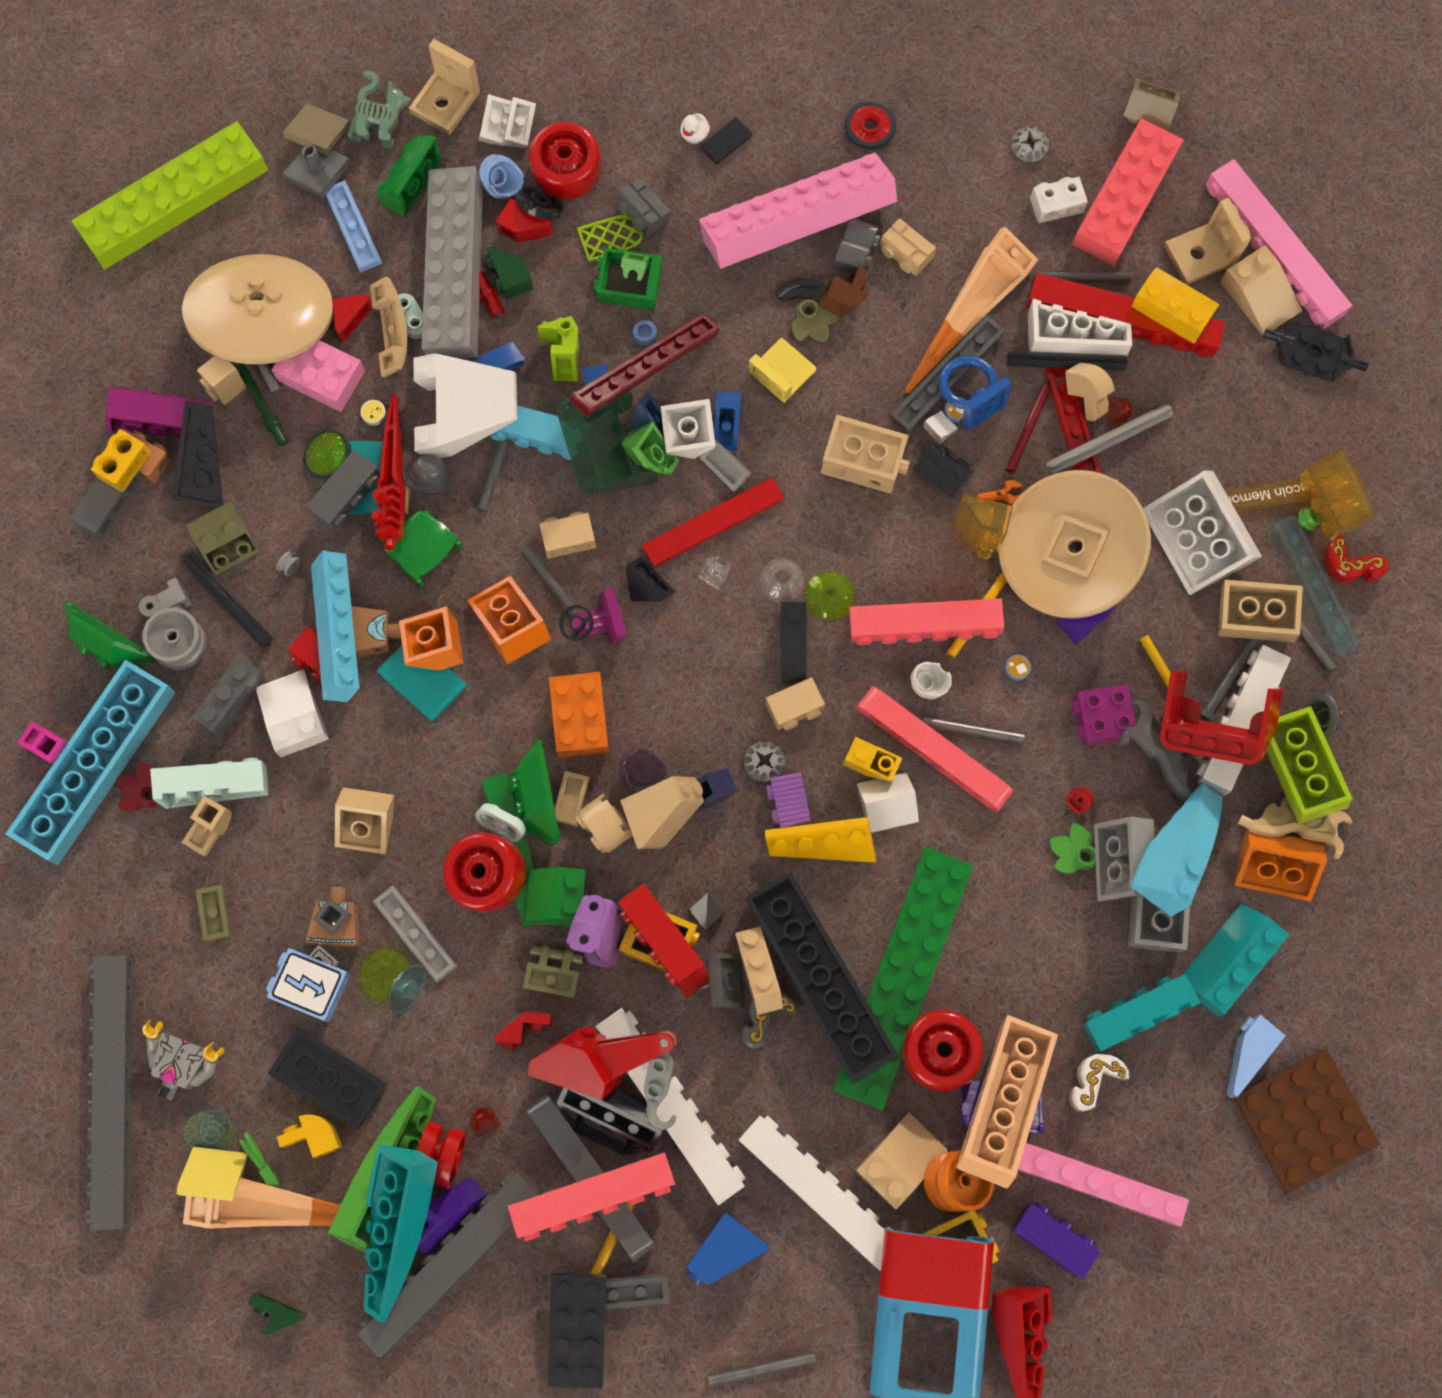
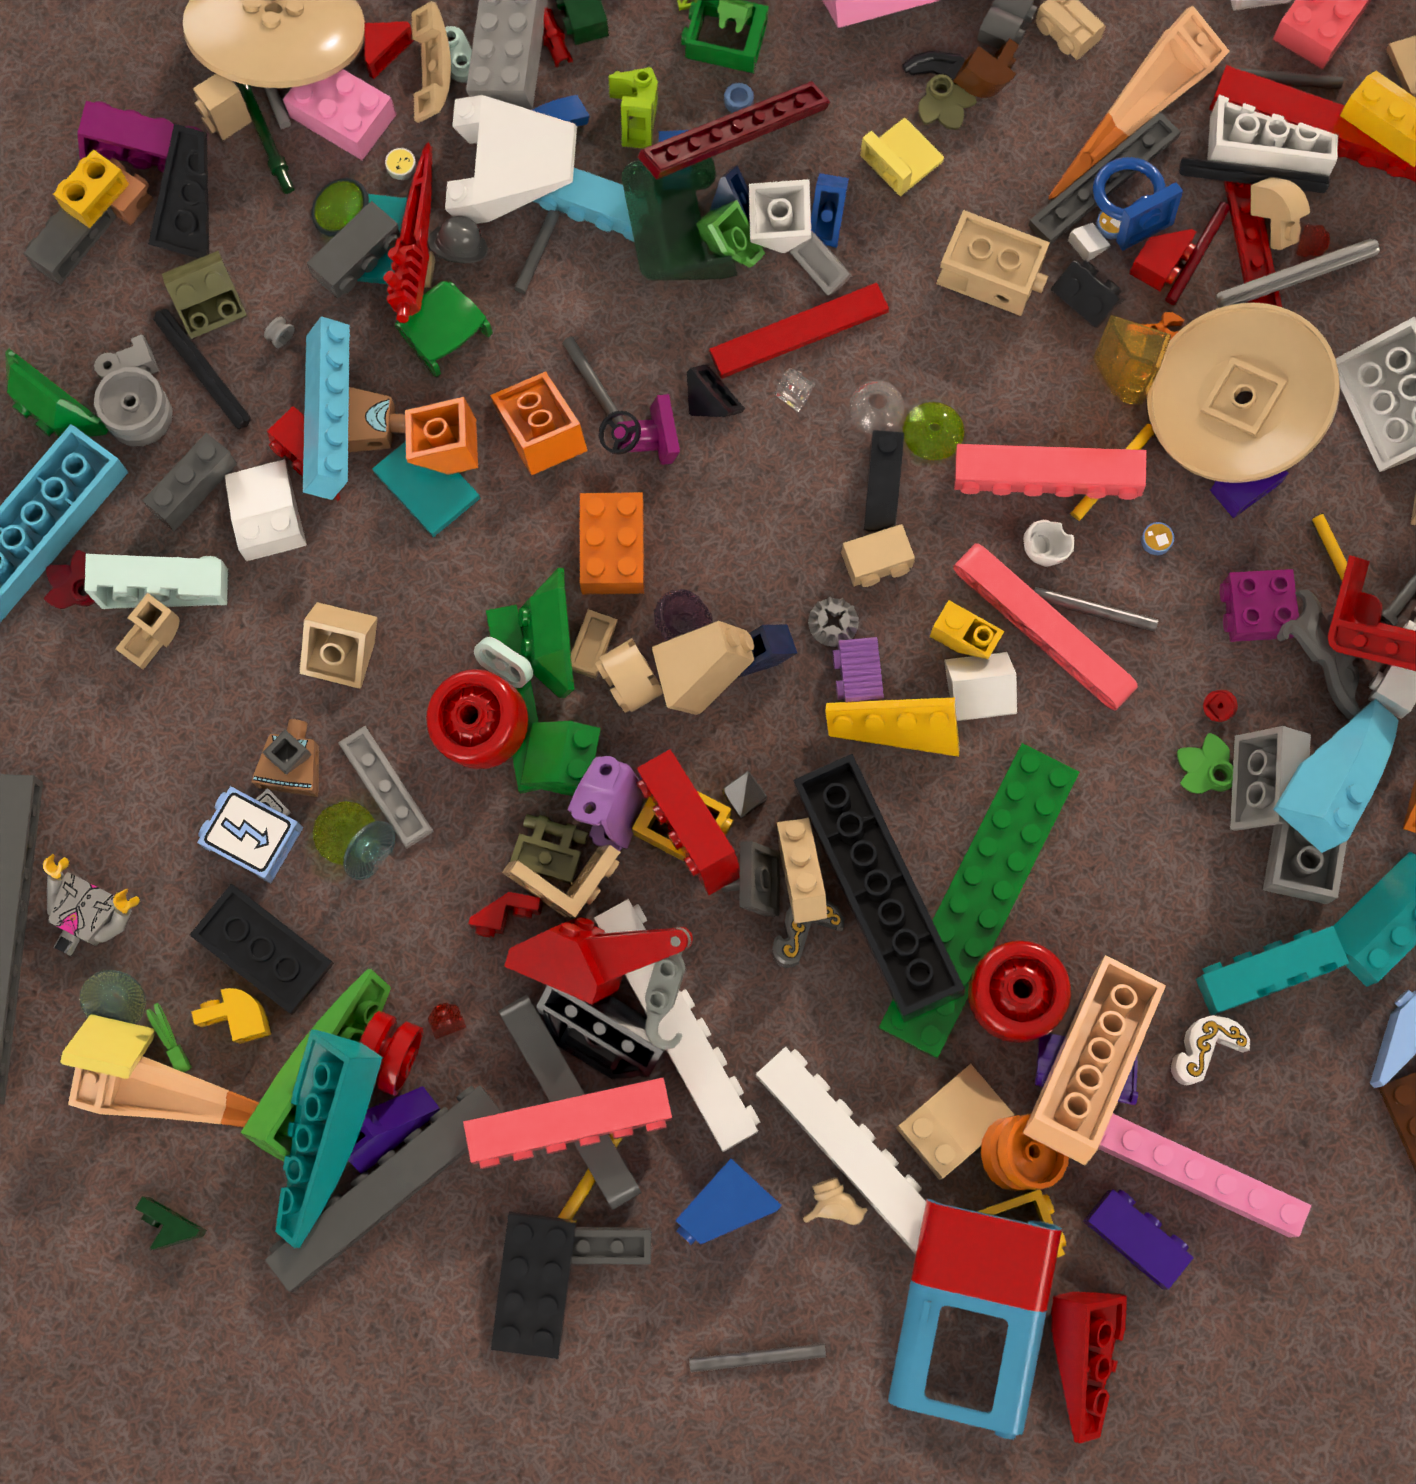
camera: 10 degrees right, 0 degrees up
olive plate [196,885,232,942] -> none
tan brick [539,512,596,559] -> none
none -> tan bracket [502,845,620,918]
none -> tan animal [803,1177,867,1225]
none -> red slope [1129,229,1197,291]

